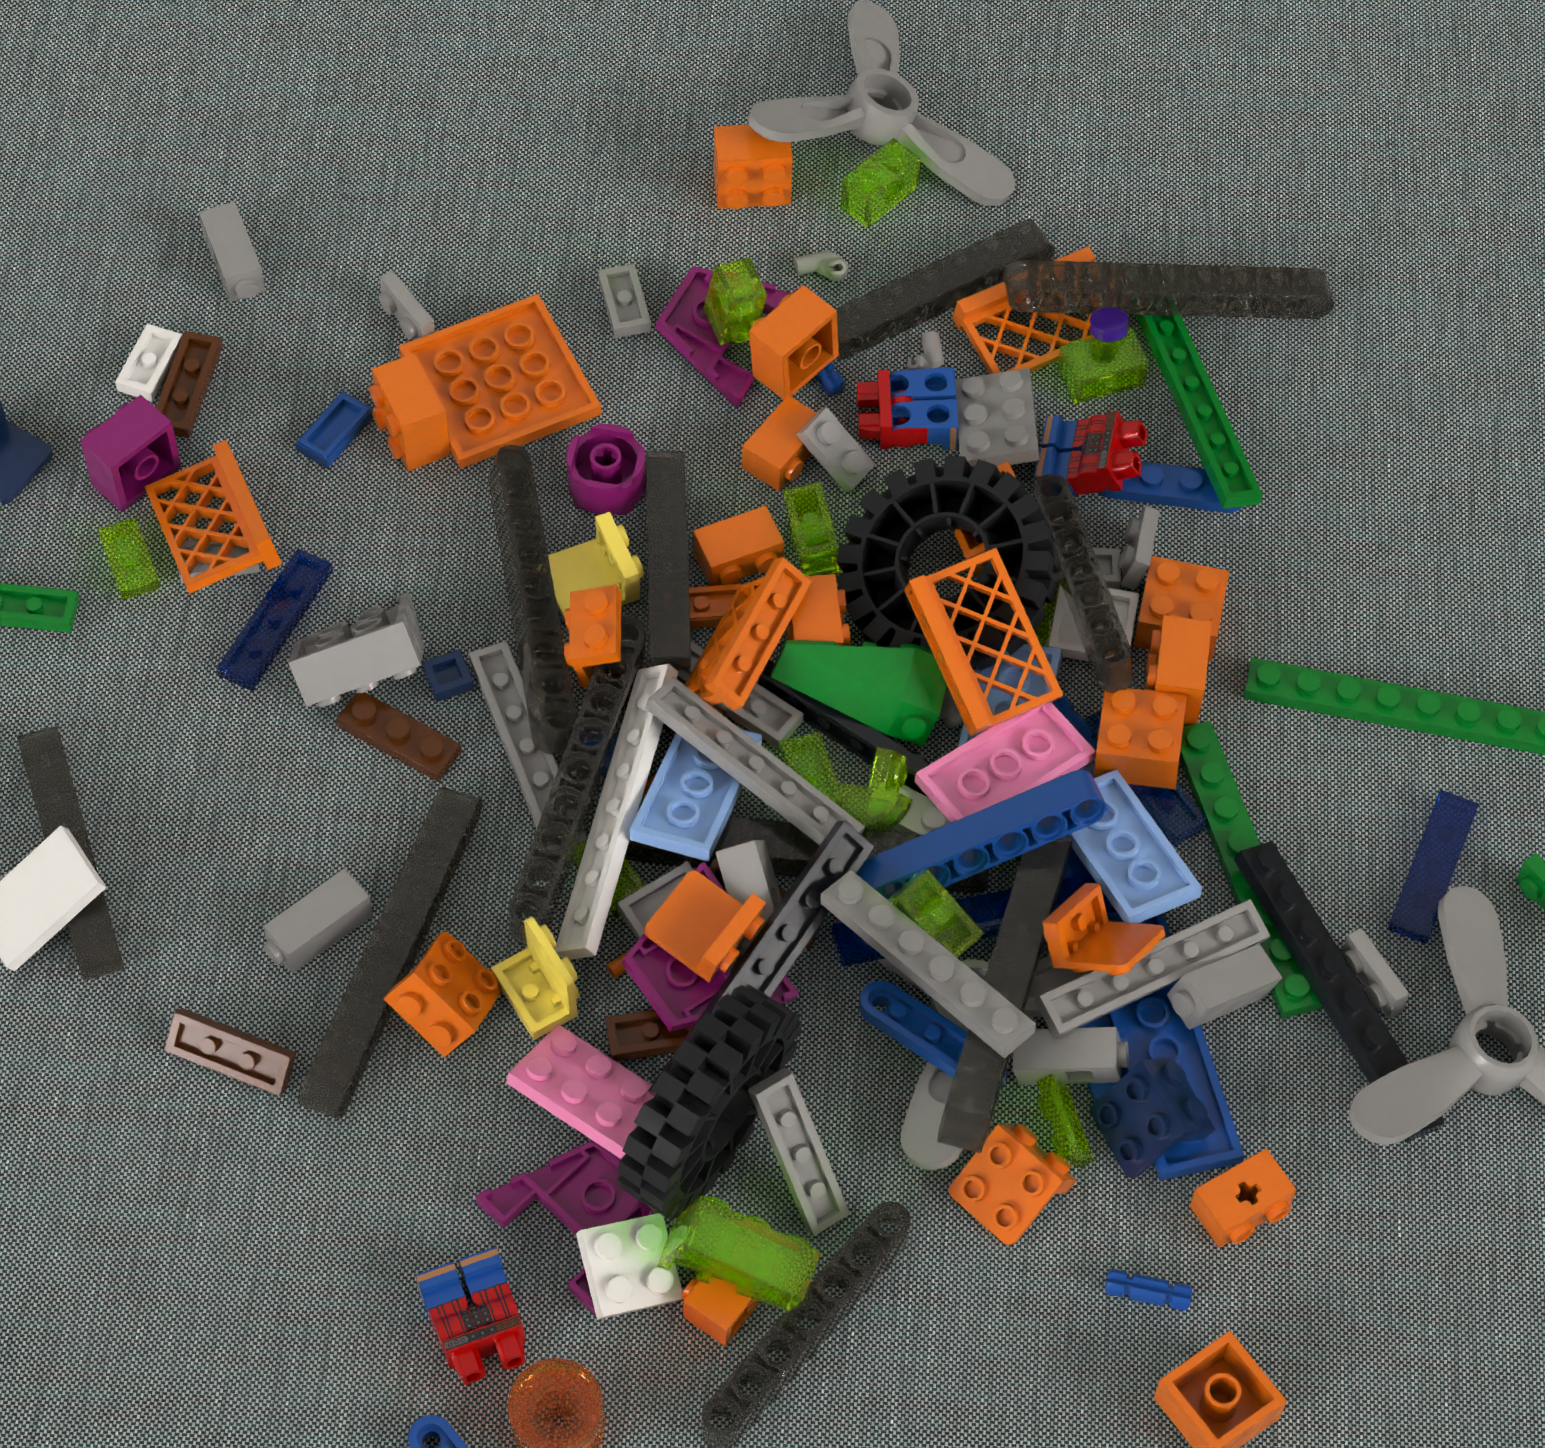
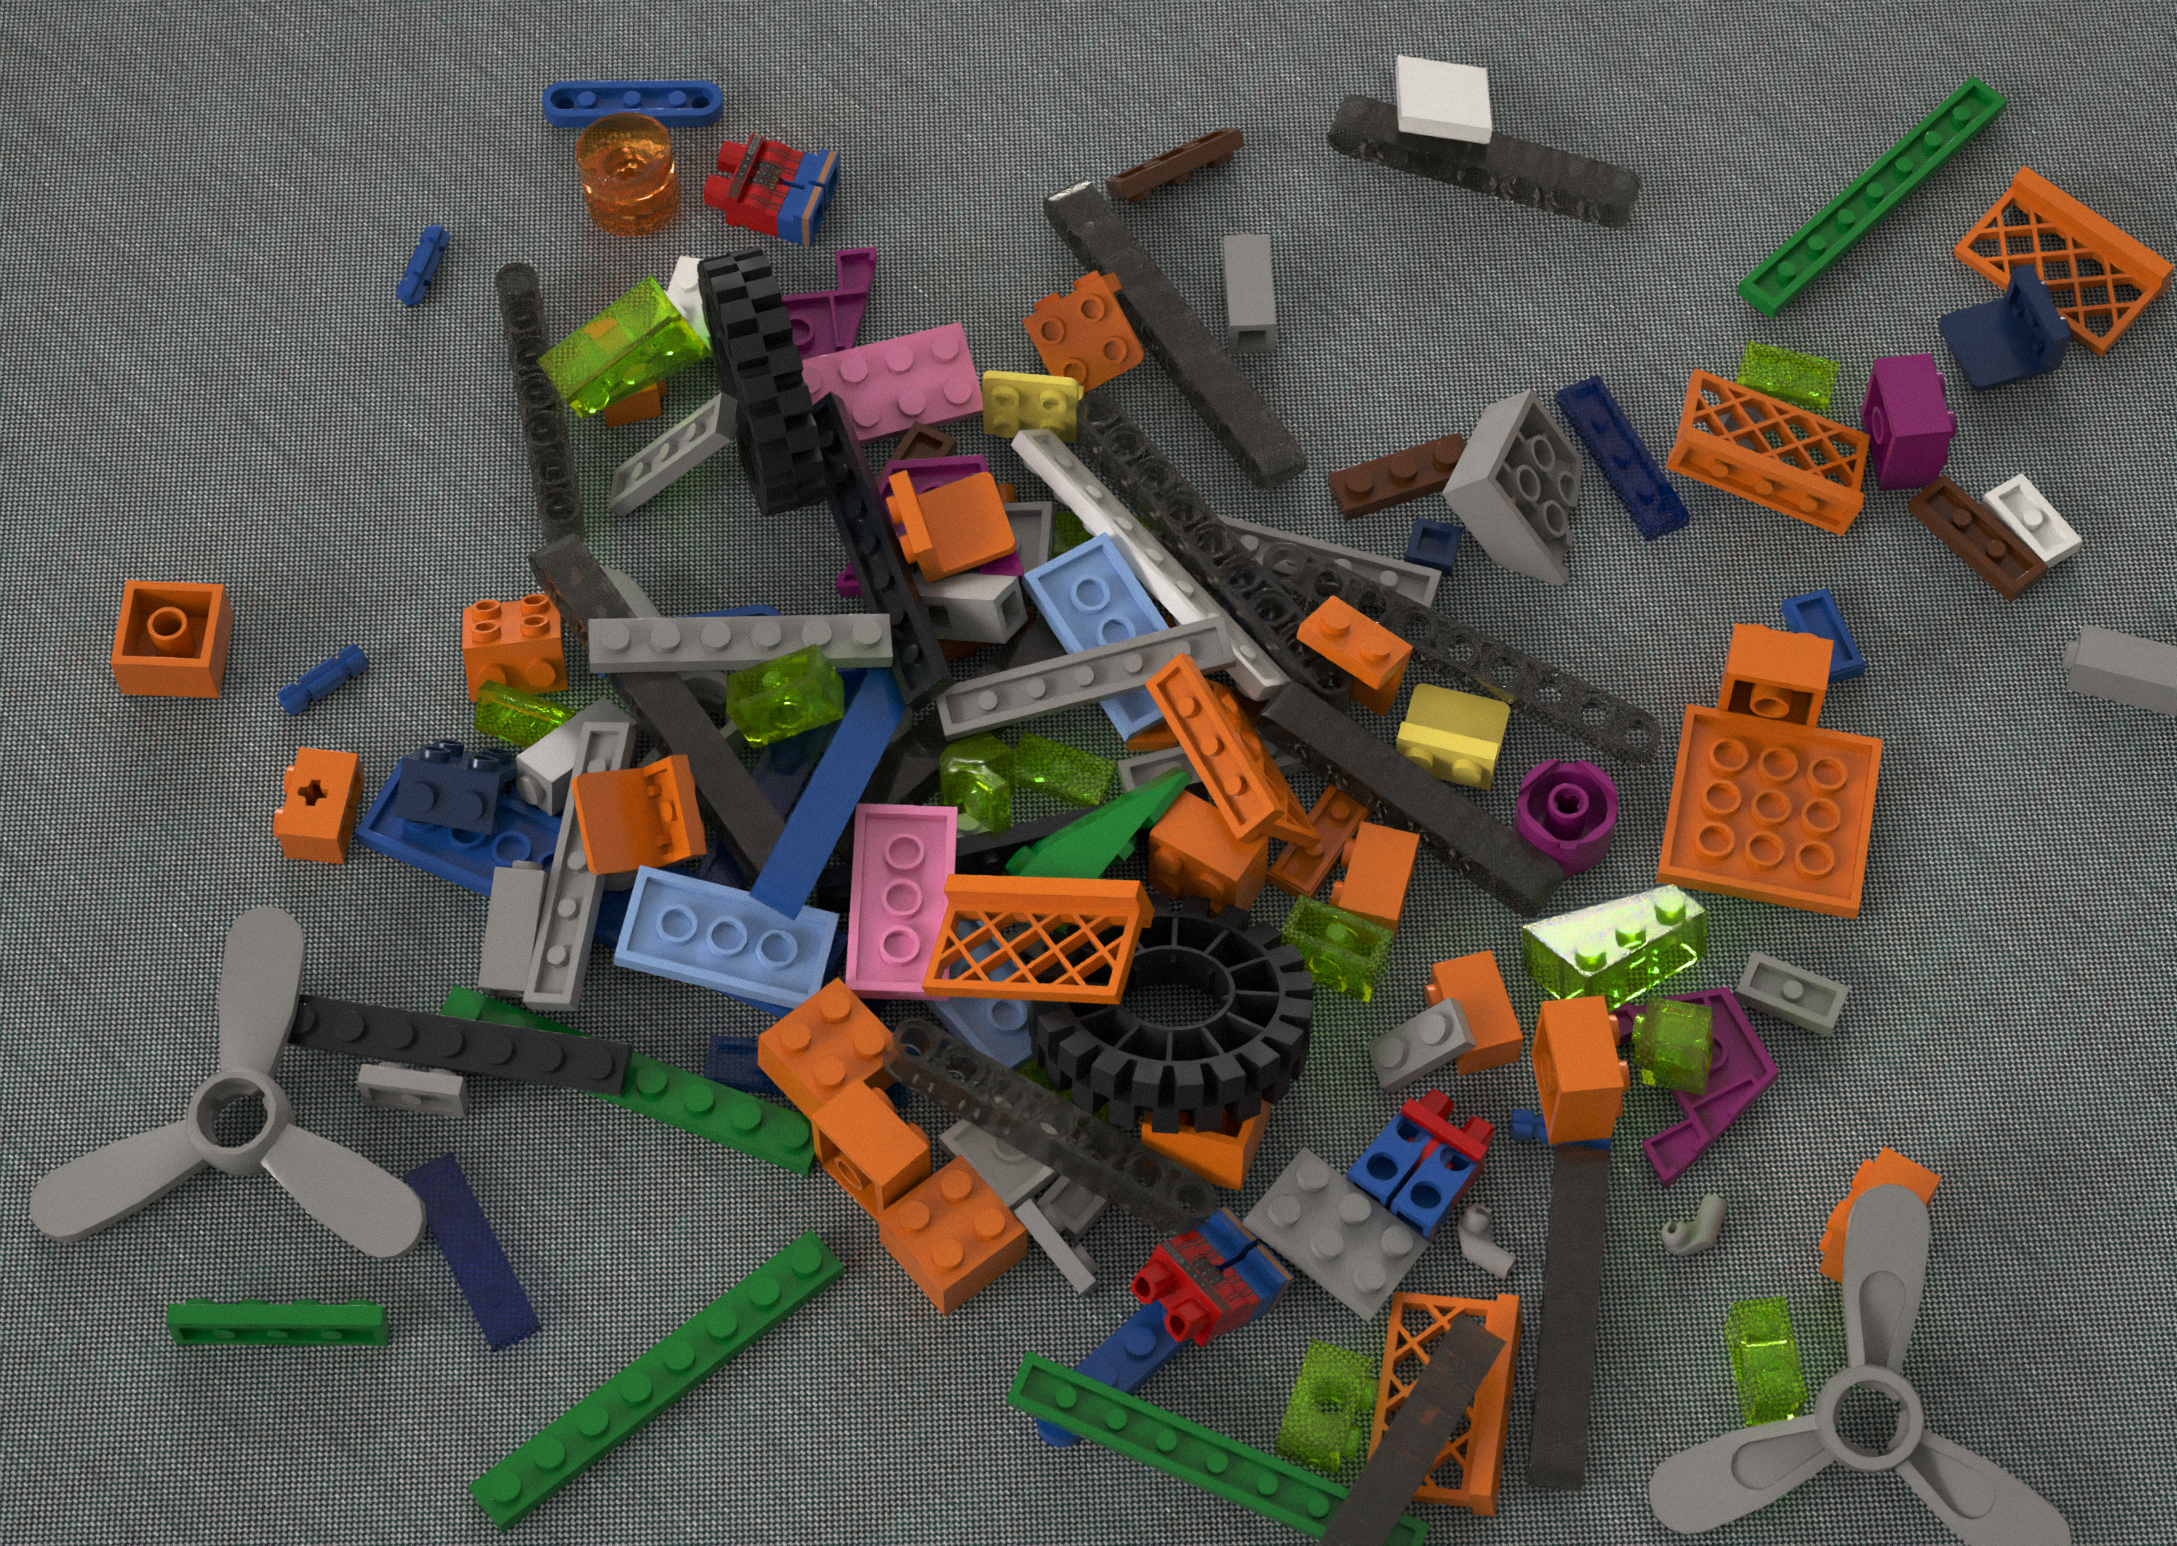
camera: 130 degrees right, 0 degrees up
light grey plate [378,270,435,340] -> none
dark purple tile [1090,307,1128,342] -> none
none -> clear neon green wedge [1522,884,1707,1013]

